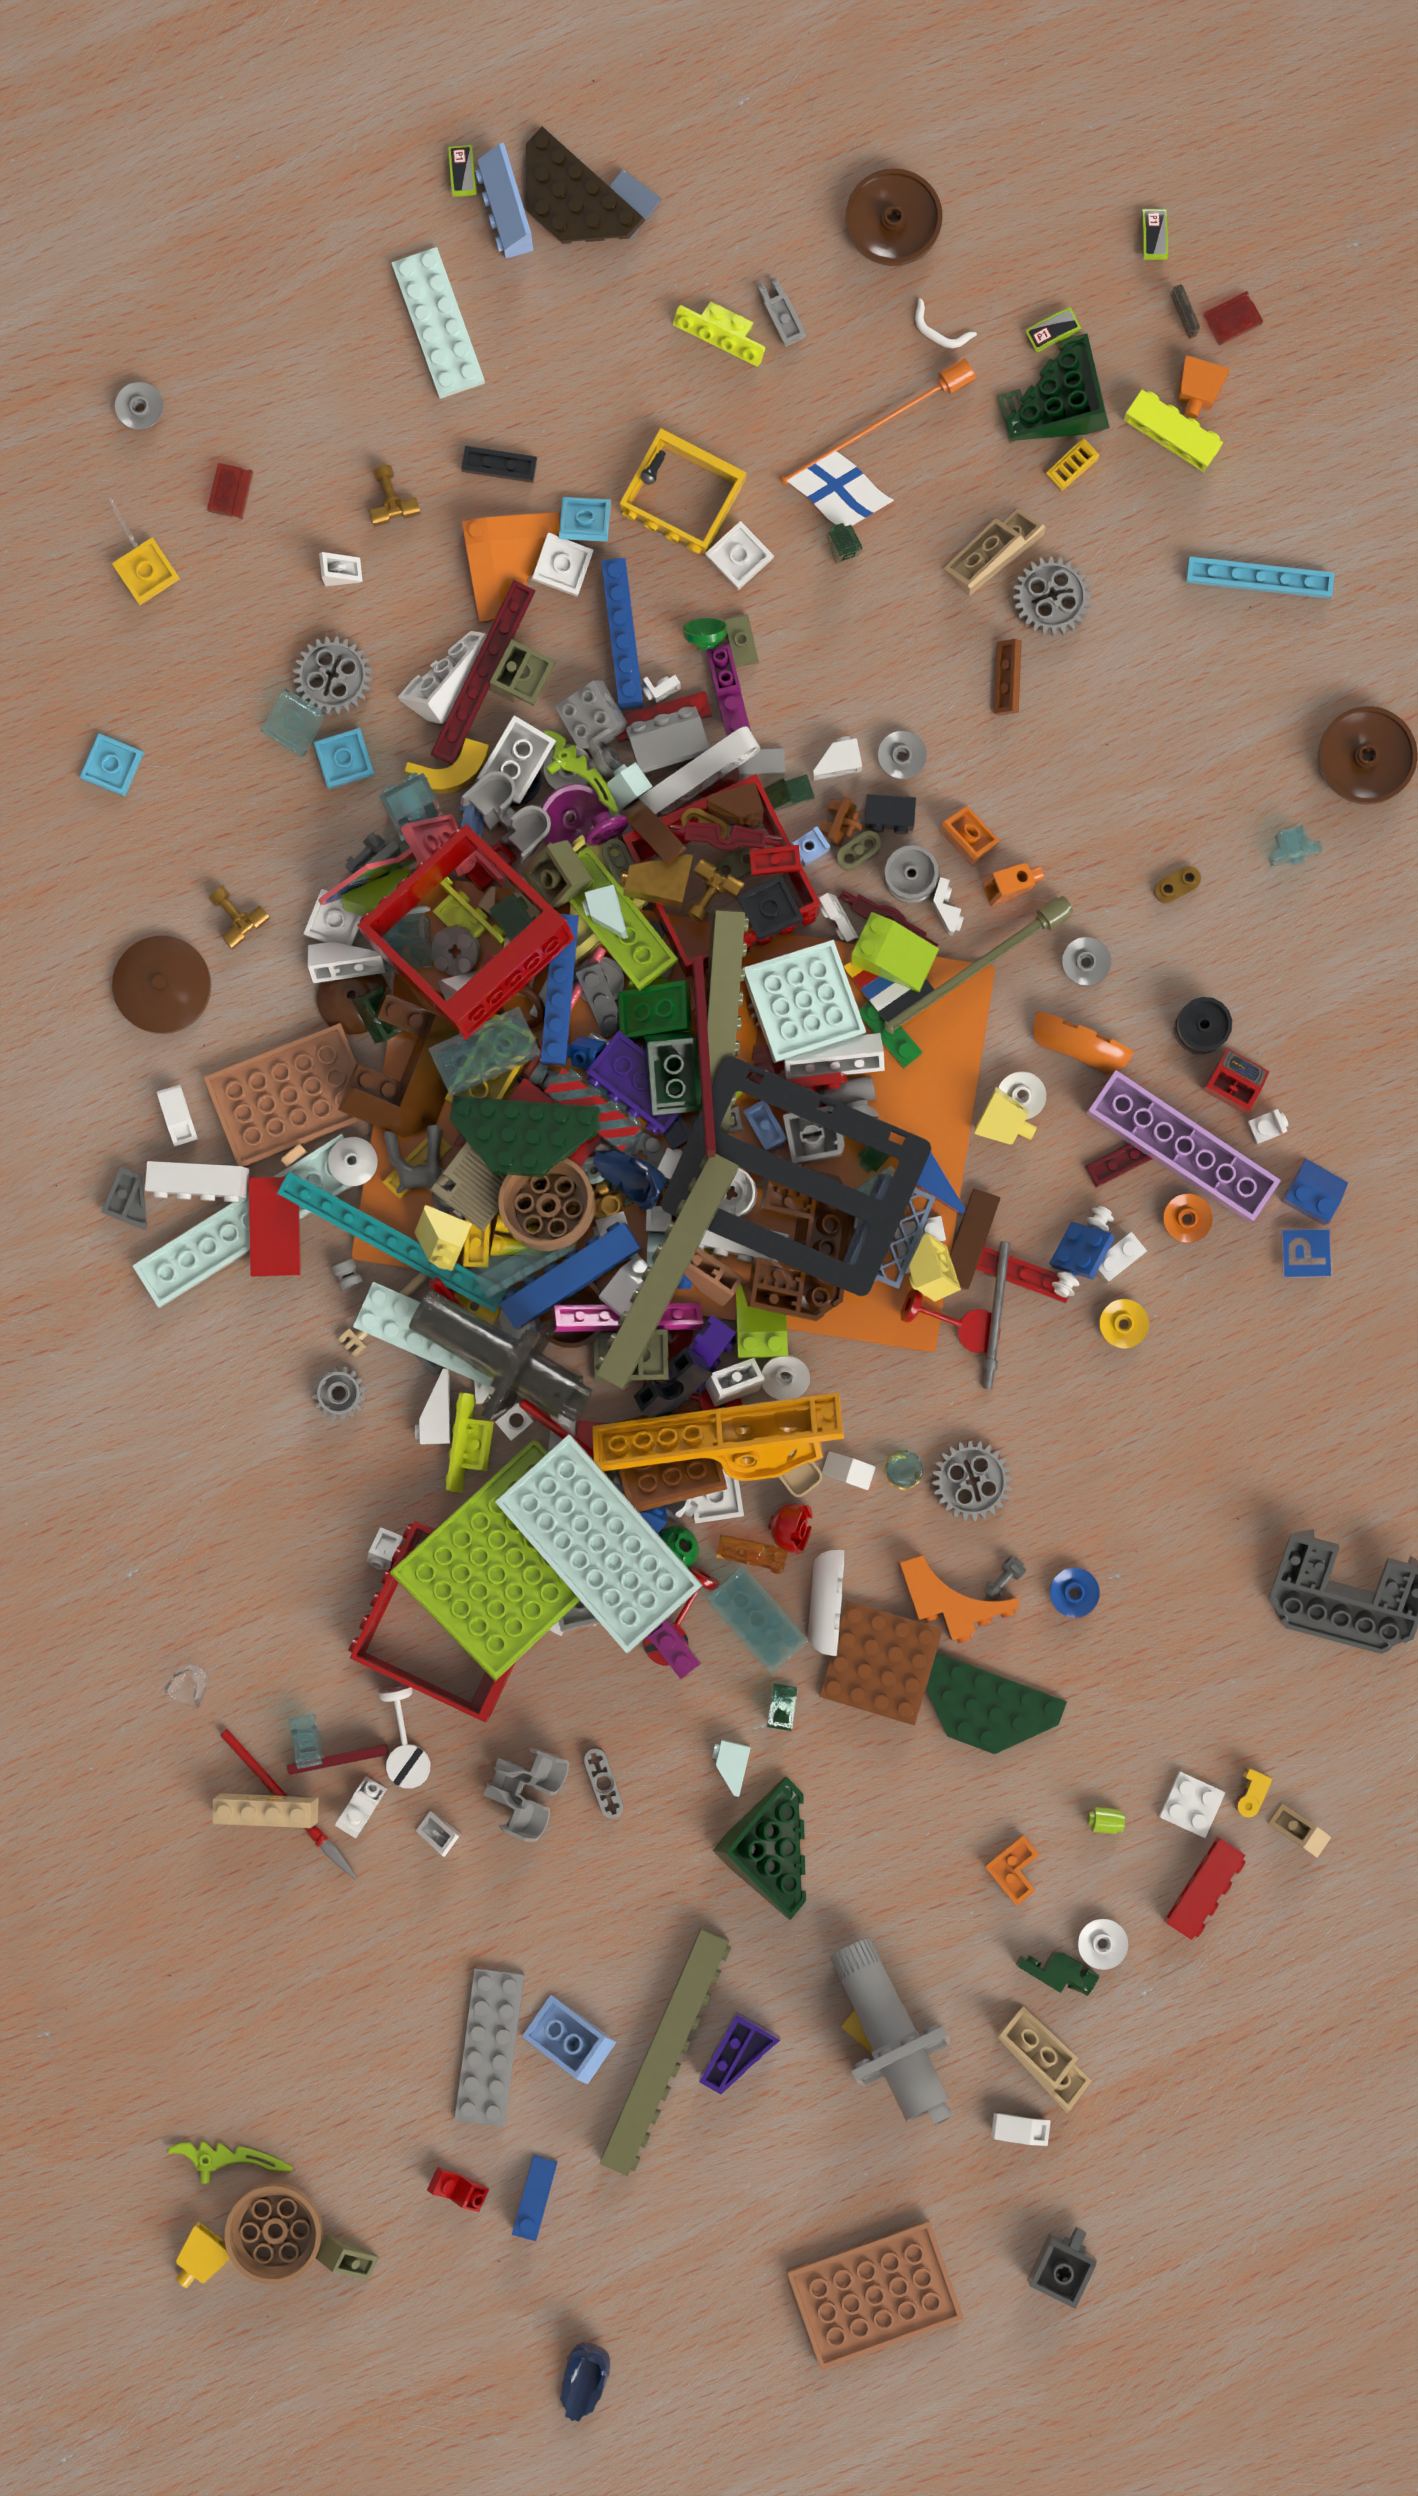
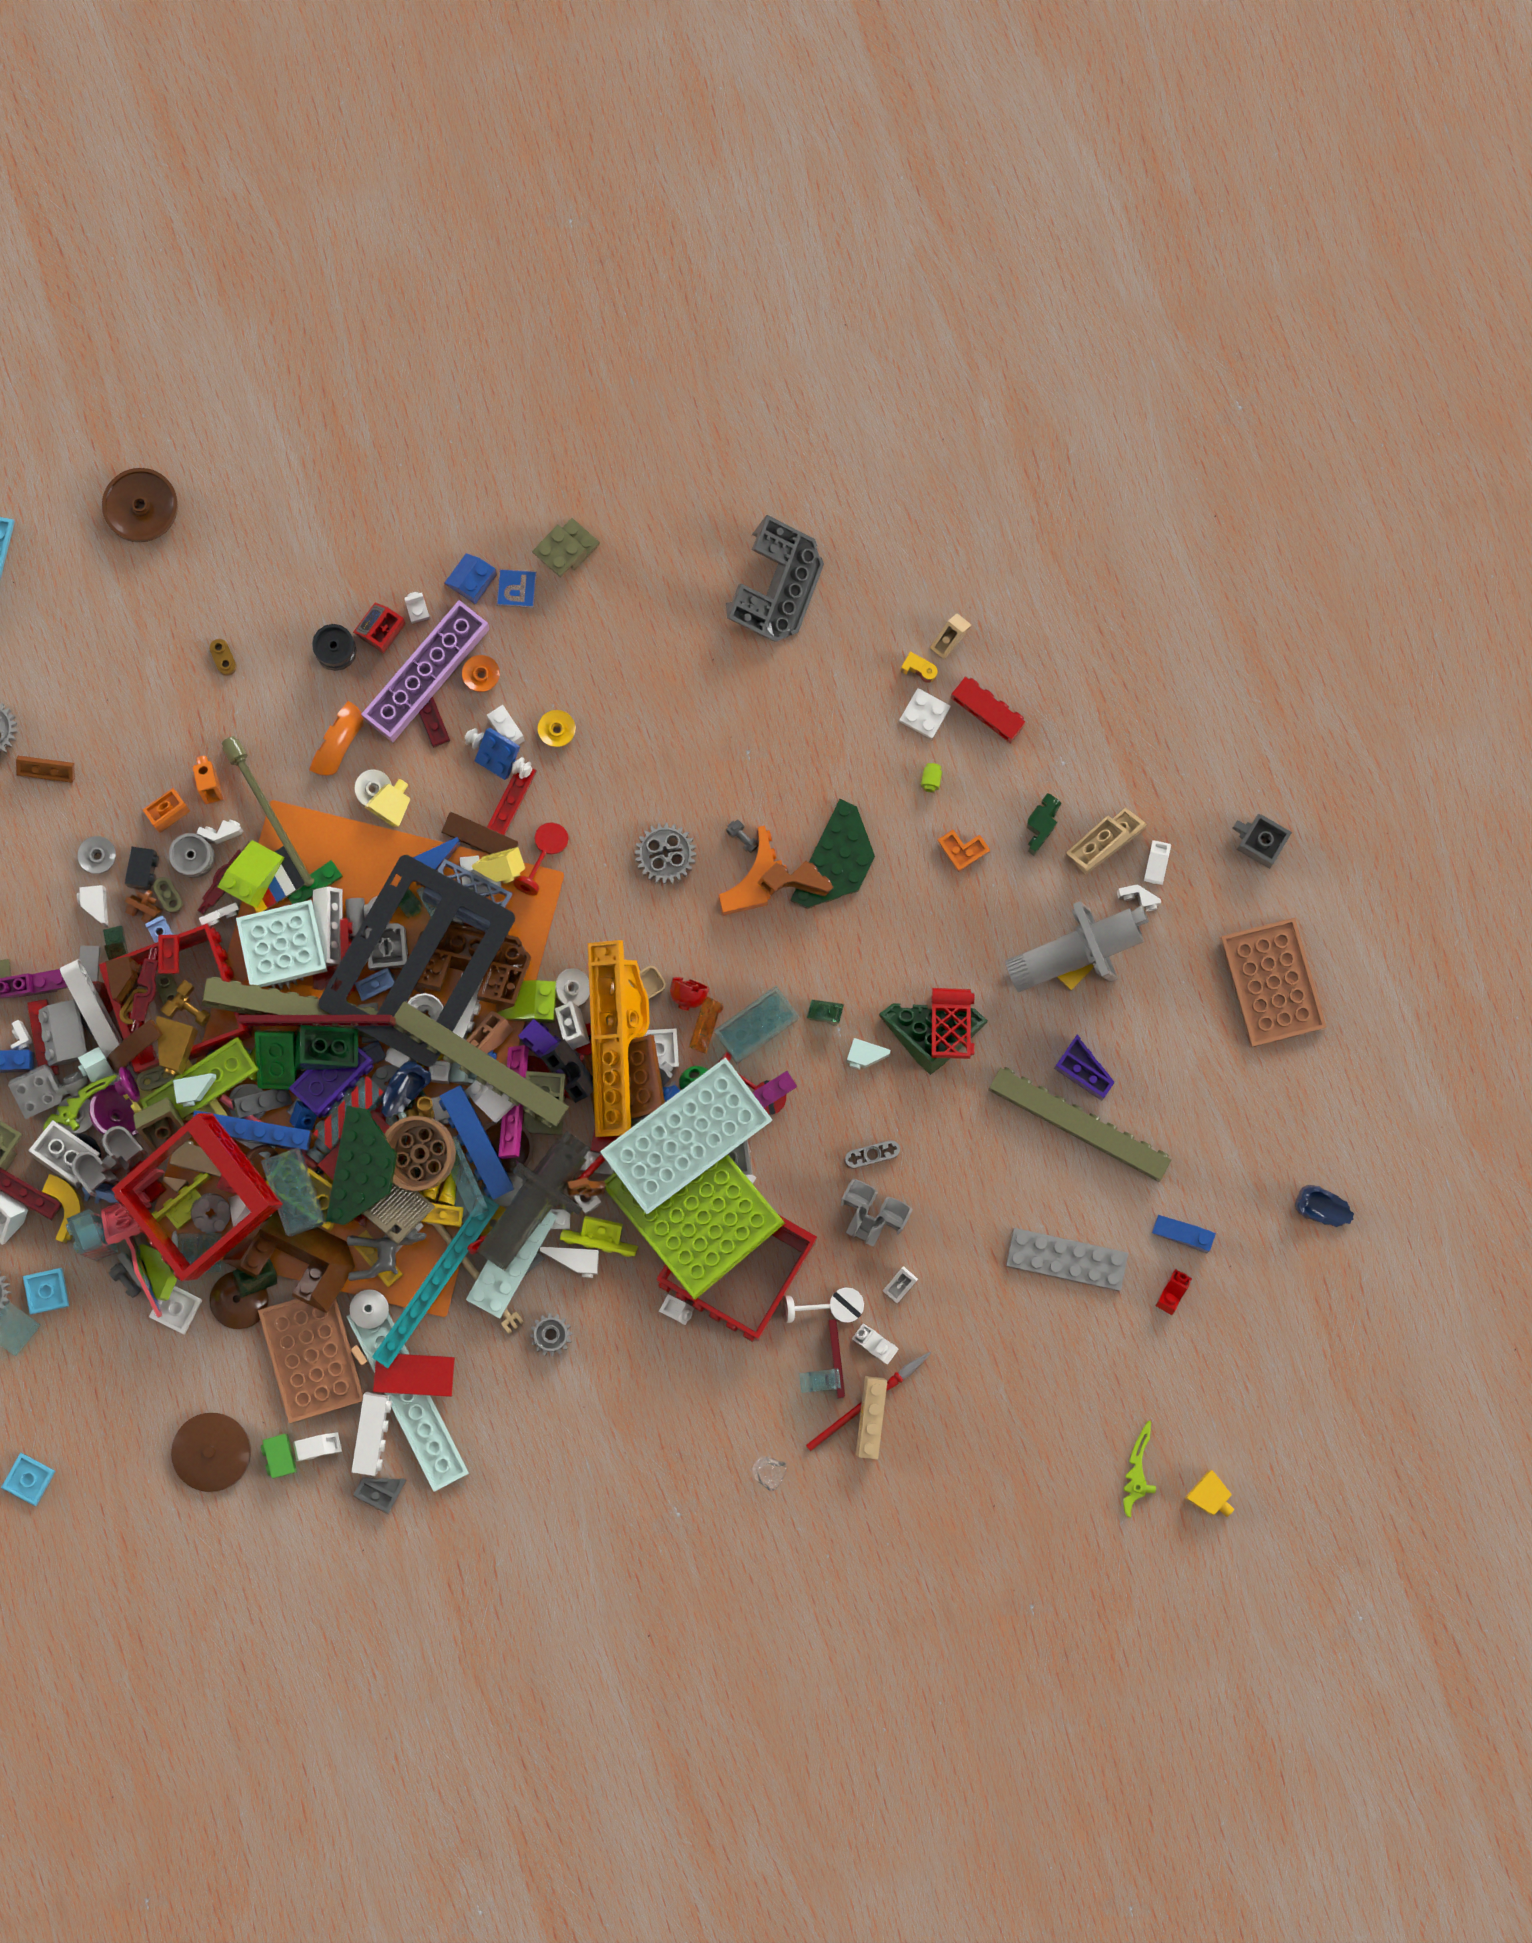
camera: 85 degrees left, 5 degrees down
pearl gold bar [209,886,270,950] -> none
medium nougat wheel [224,2182,323,2284] -> none
white slope [308,942,386,983] -> none
olive slope [316,2235,379,2280] -> none
light grey wheel [331,1259,364,1291] -> none
light yellow slope [414,1205,472,1271] -> none
clear green brick [489,893,536,942] -> none
light blue slope [522,1995,616,2084] -> none
black plate [737,875,803,942] -> none
white brick [807,1550,844,1656] -> none
dark orange plate [819,1601,943,1725] -> none
white slope [822,1451,876,1490] -> none
clear light blue hair [883,1450,923,1490] -> none
flat silver bar [983,1241,1010,1389] -> none
blue dish [1050,1568,1100,1618] -> none
light grey dish [1062,937,1111,986] -> none
white dish [1078,1919,1128,1970] -> none
clear light blue brick [1269,825,1322,867] -> none
none -> bright green hinge [261,1434,297,1479]
none -> olive bracket [532,518,600,578]
none -> dark orange tile [567,1178,606,1198]
none -> dark orange arch [758,861,833,896]
none -> red piece [931,988,975,1059]
none -> white slope [1117,885,1161,912]

